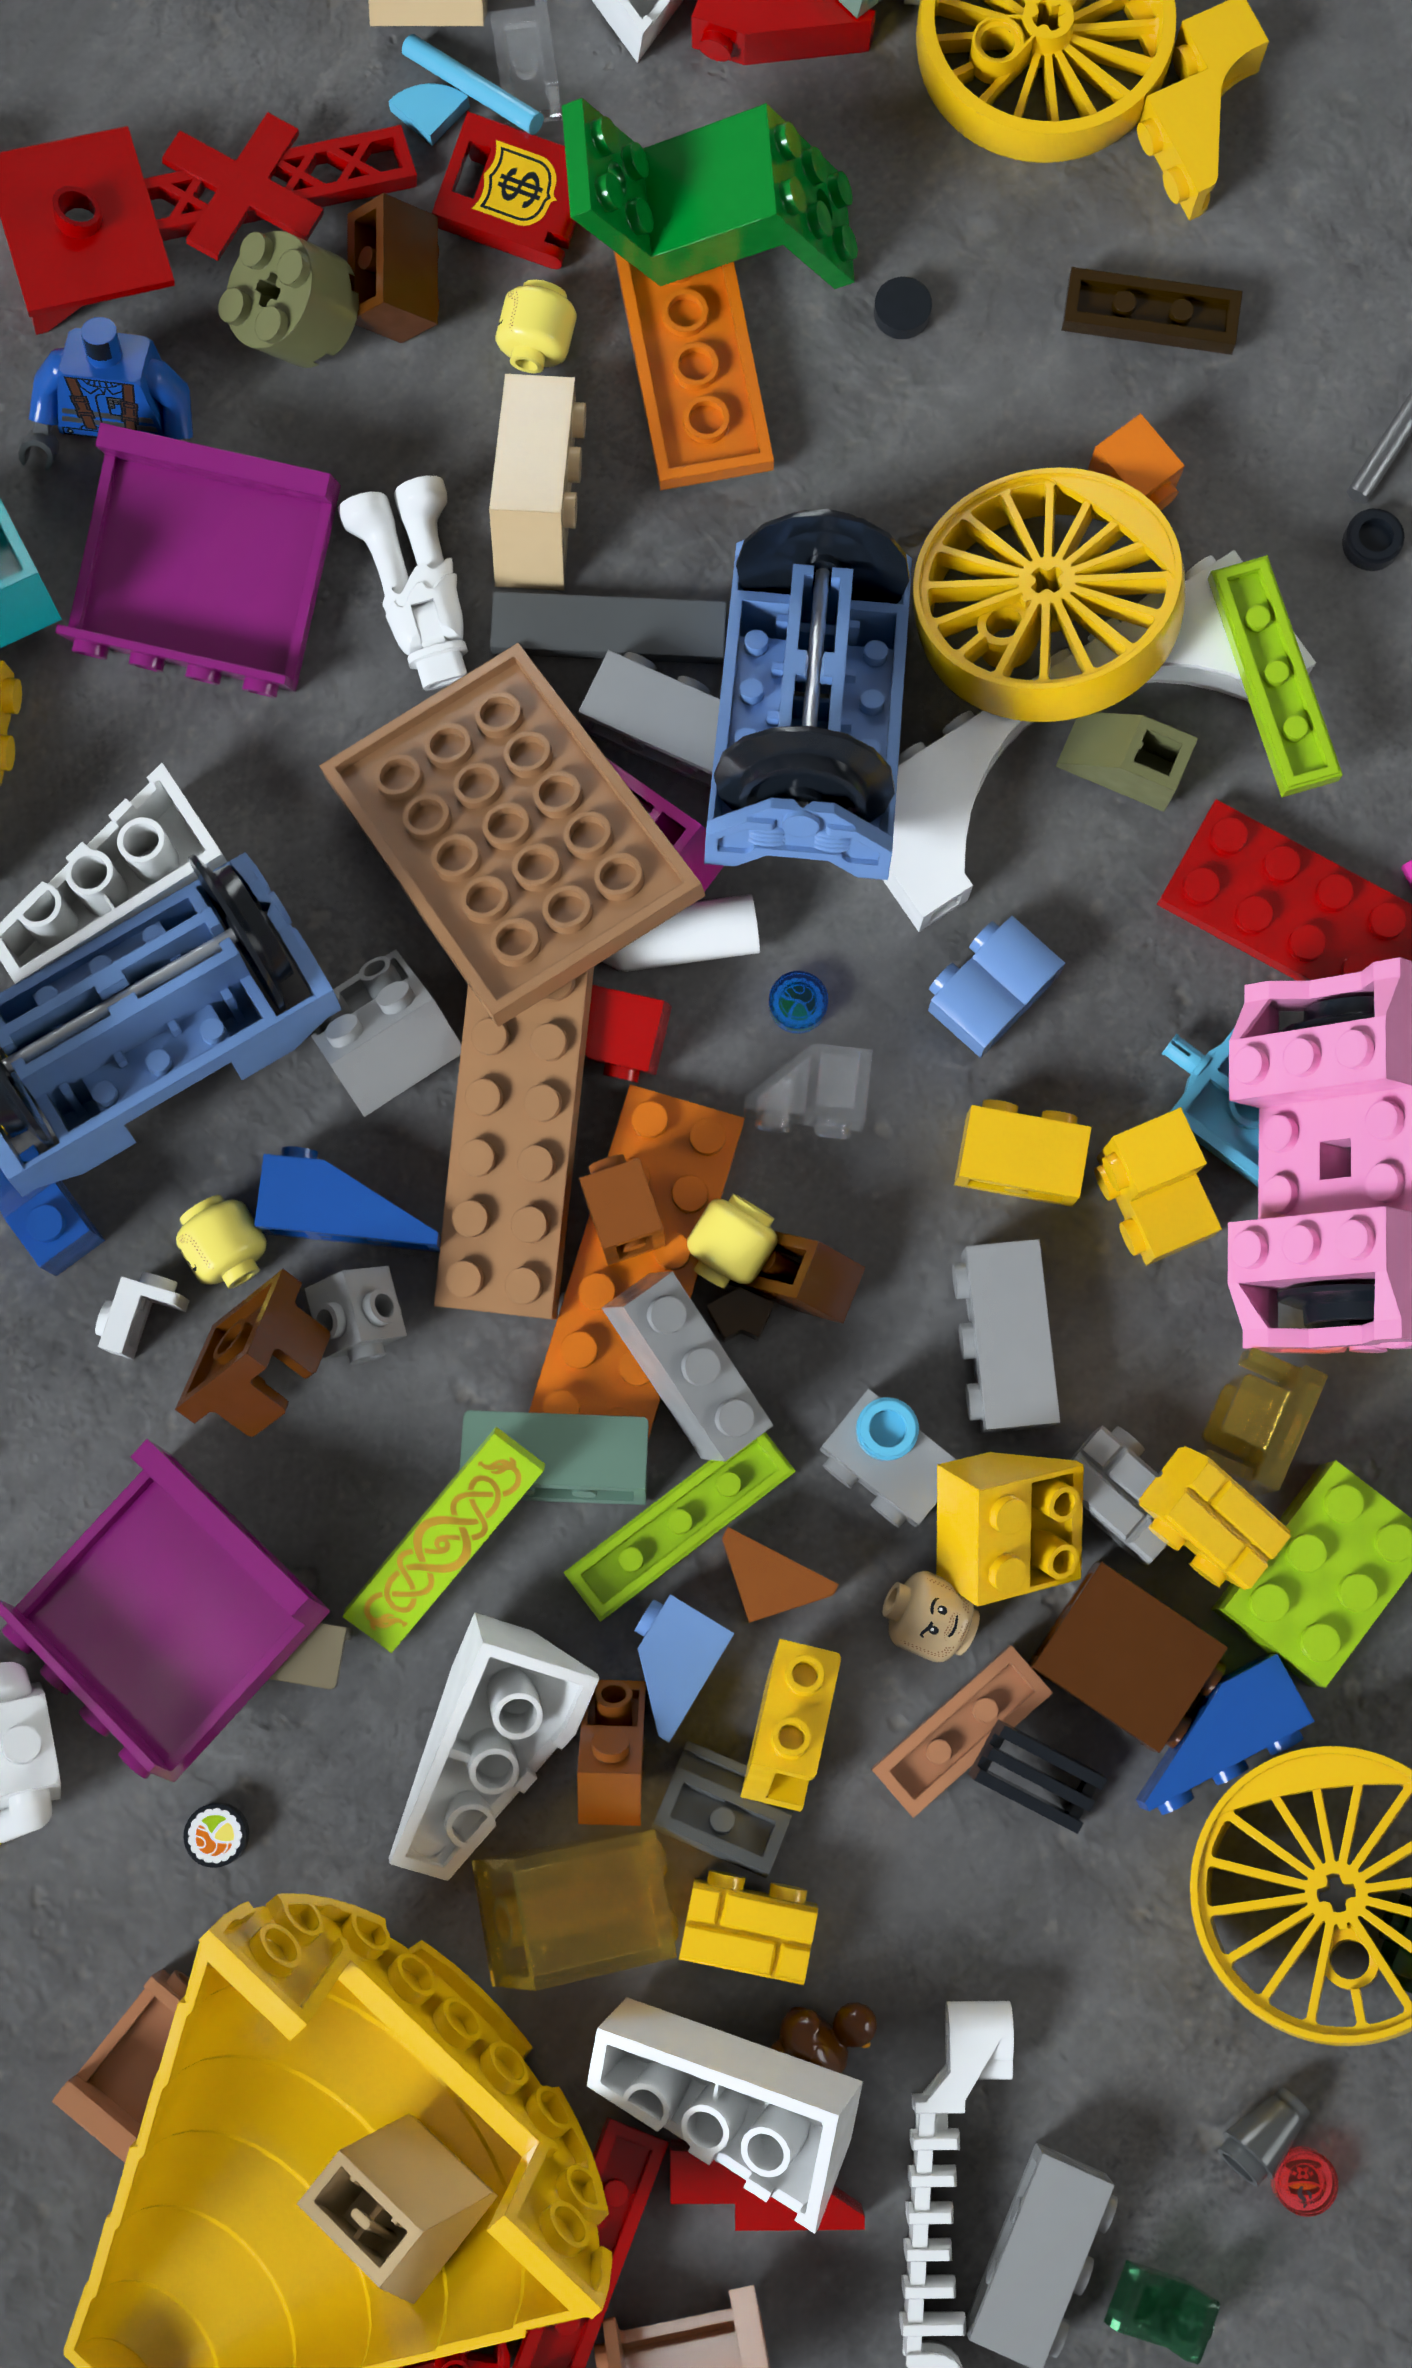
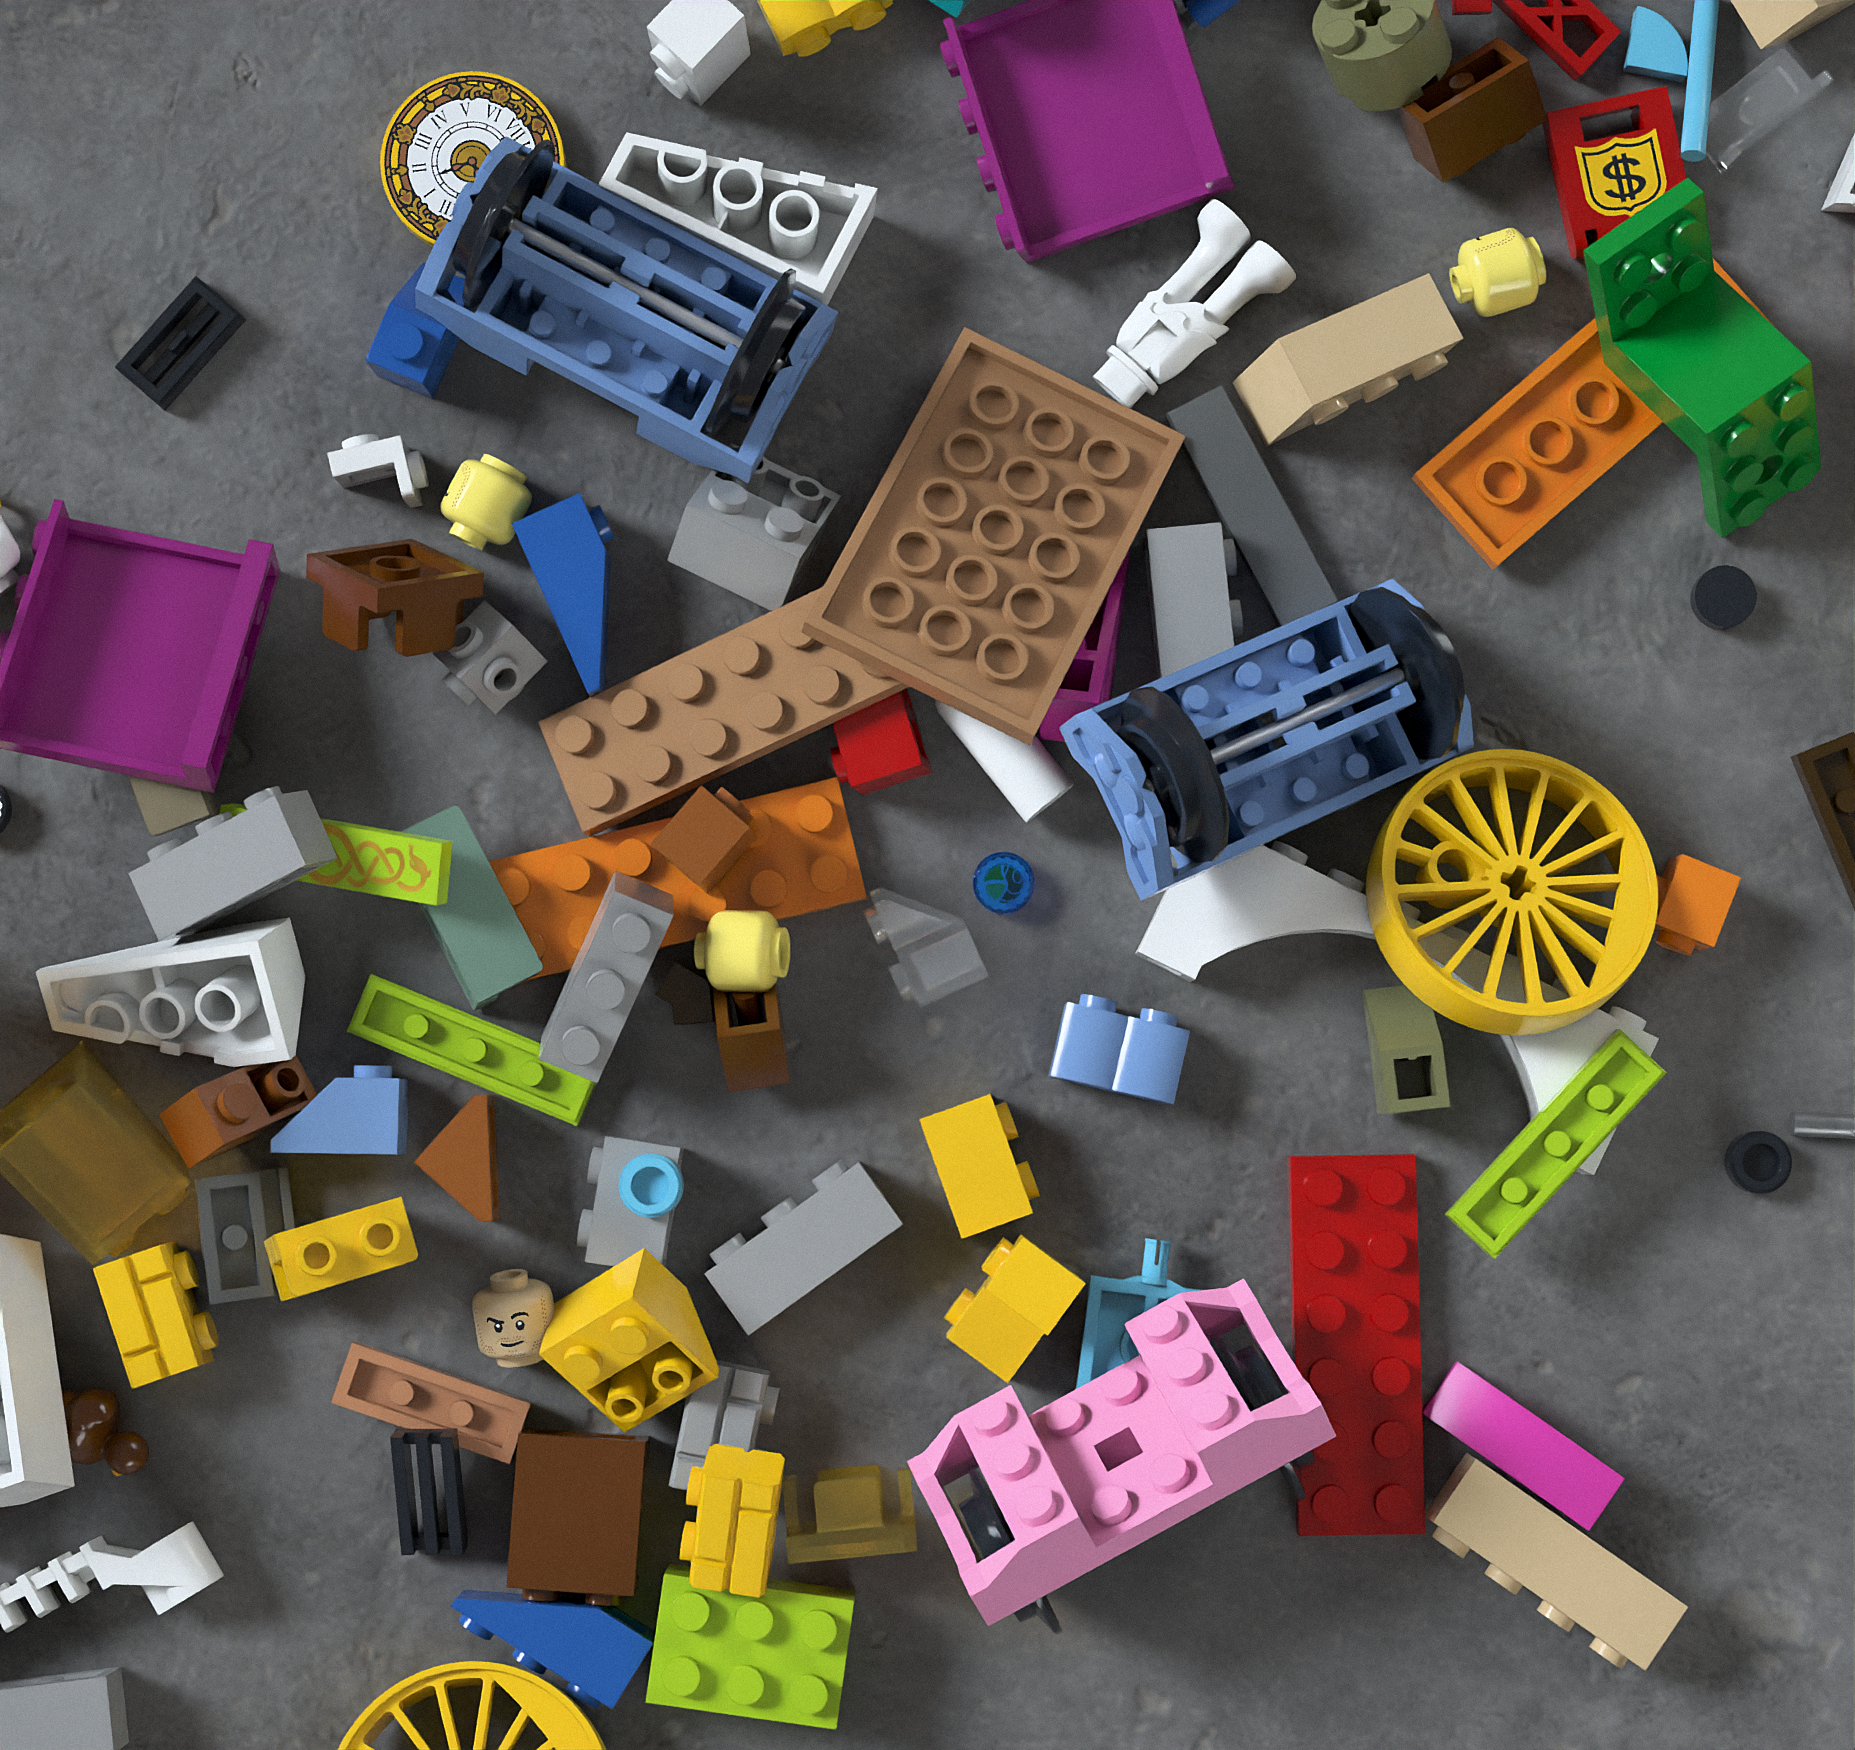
camera: 60 degrees right, 5 degrees up
none -> light grey brick [129,786,338,942]

